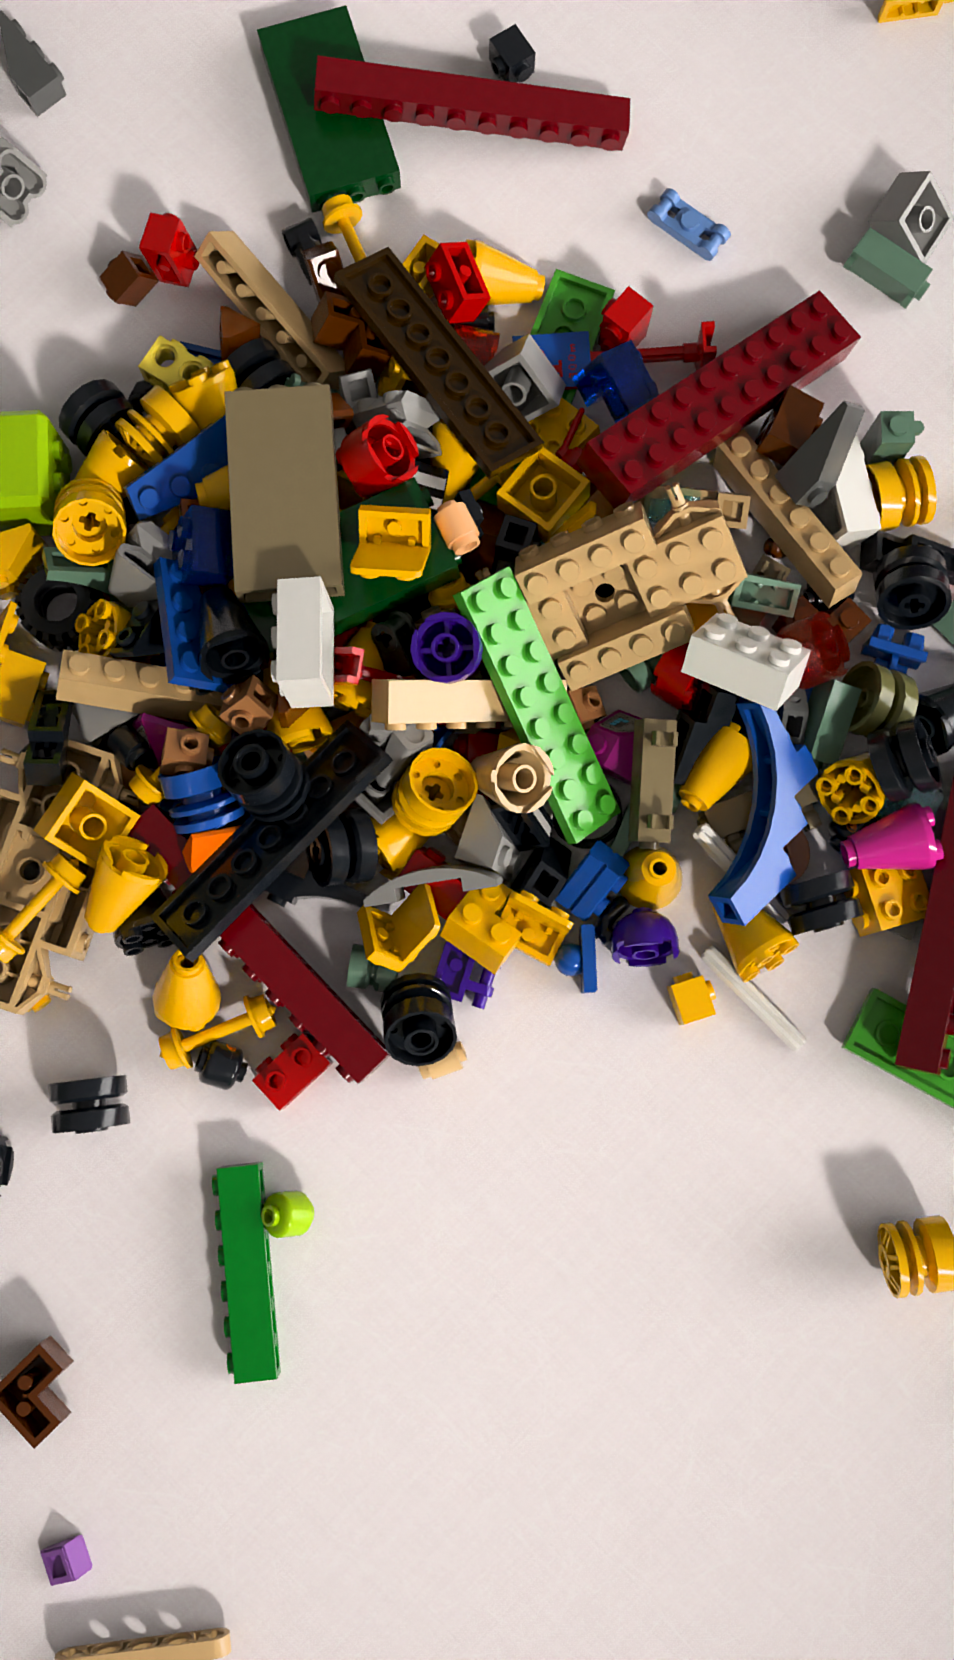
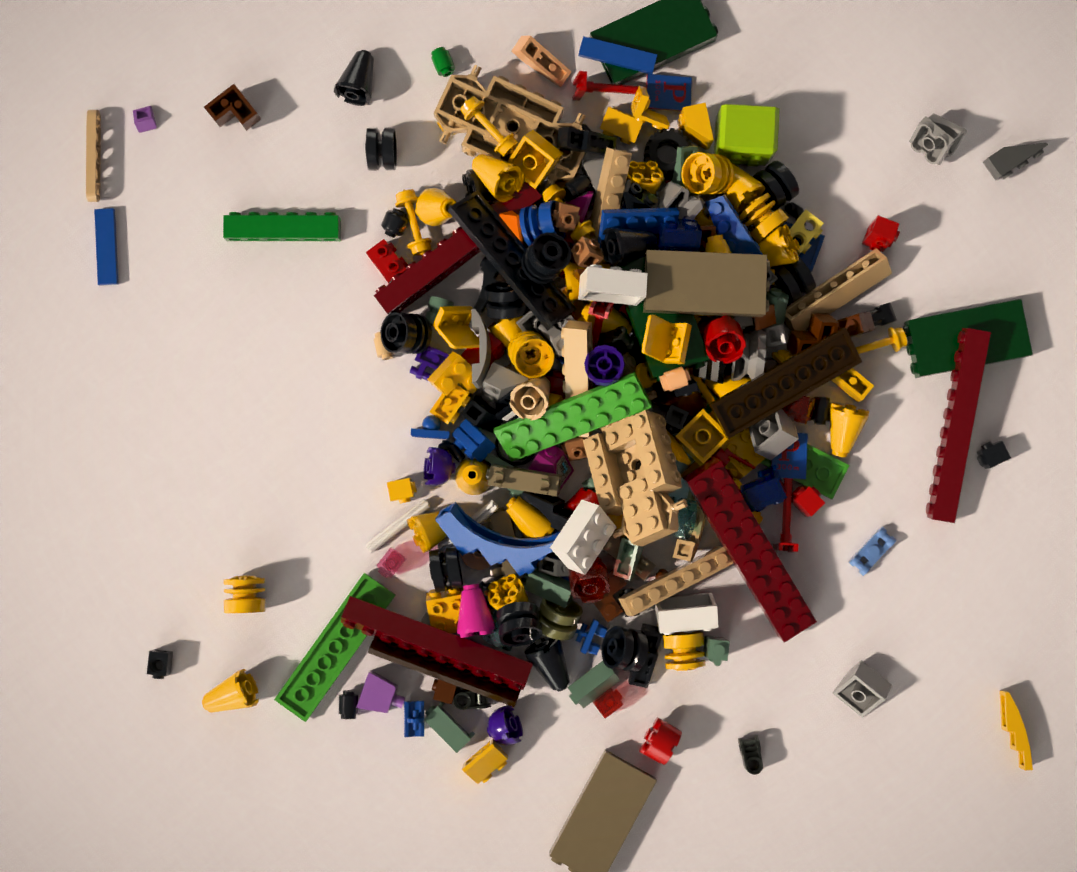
camera: 100 degrees right, 5 degrees up
reddish brown brick [99,250,159,307] -> none
dark orange slope [219,306,261,361] -> none
lime head [261,1190,314,1238] -> none
red brick [424,242,491,324] -> none
reddish brown brick [755,385,825,466] -> none
dark grey slope [774,401,865,508] -> none
sand green brick [843,227,933,309] -> none
none -> blue tile [94,208,119,286]
none -> clear pink brick [376,547,407,578]

